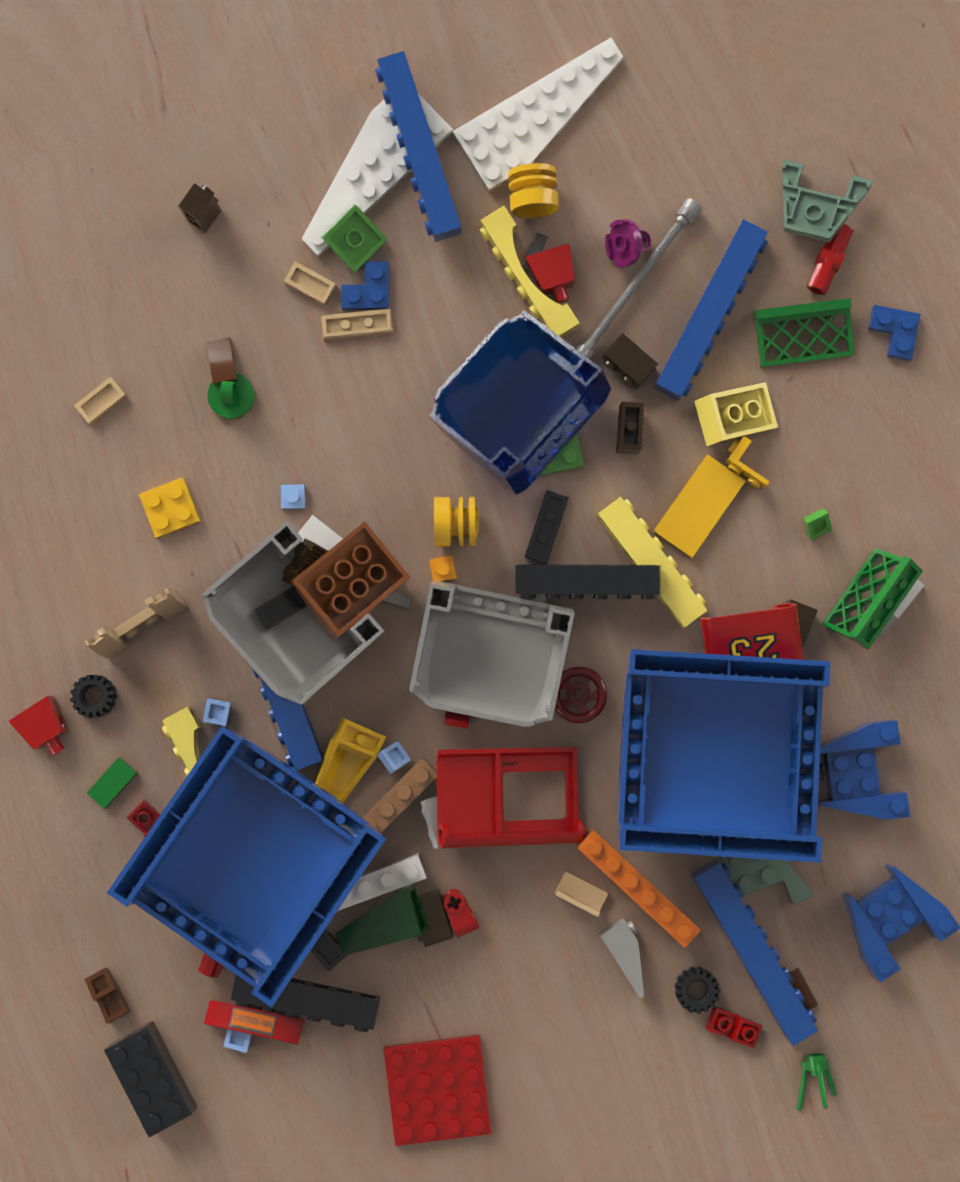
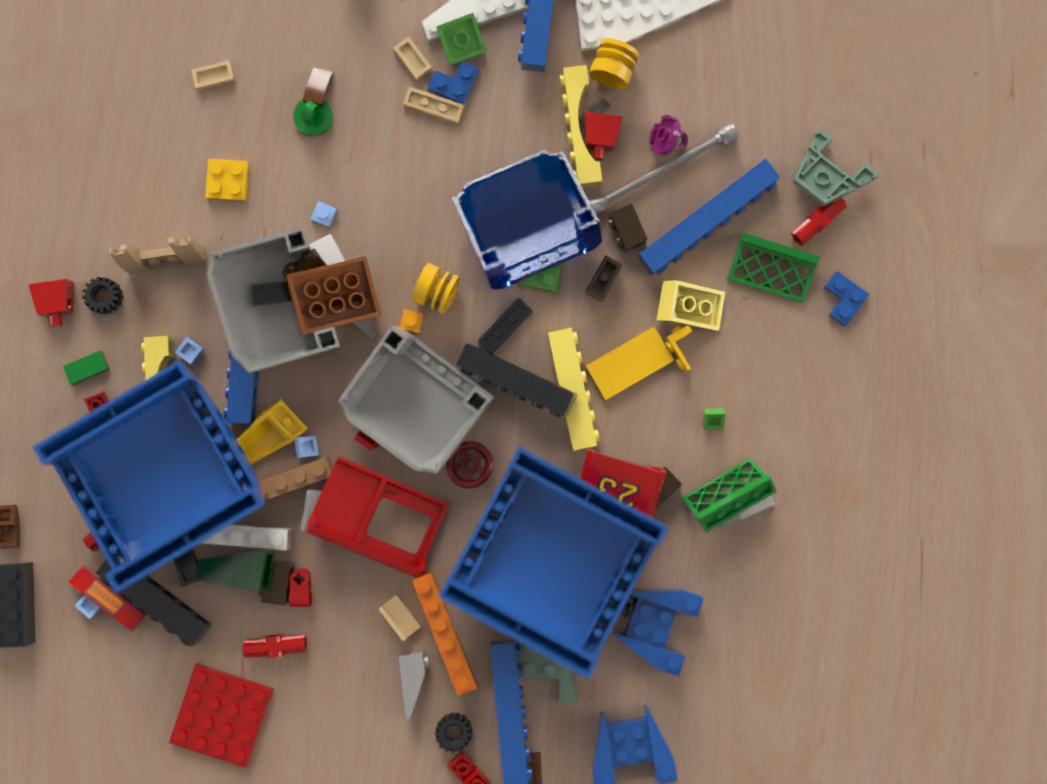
camera: 25 degrees right, 0 degrees up
none -> red piece [243,634,307,658]

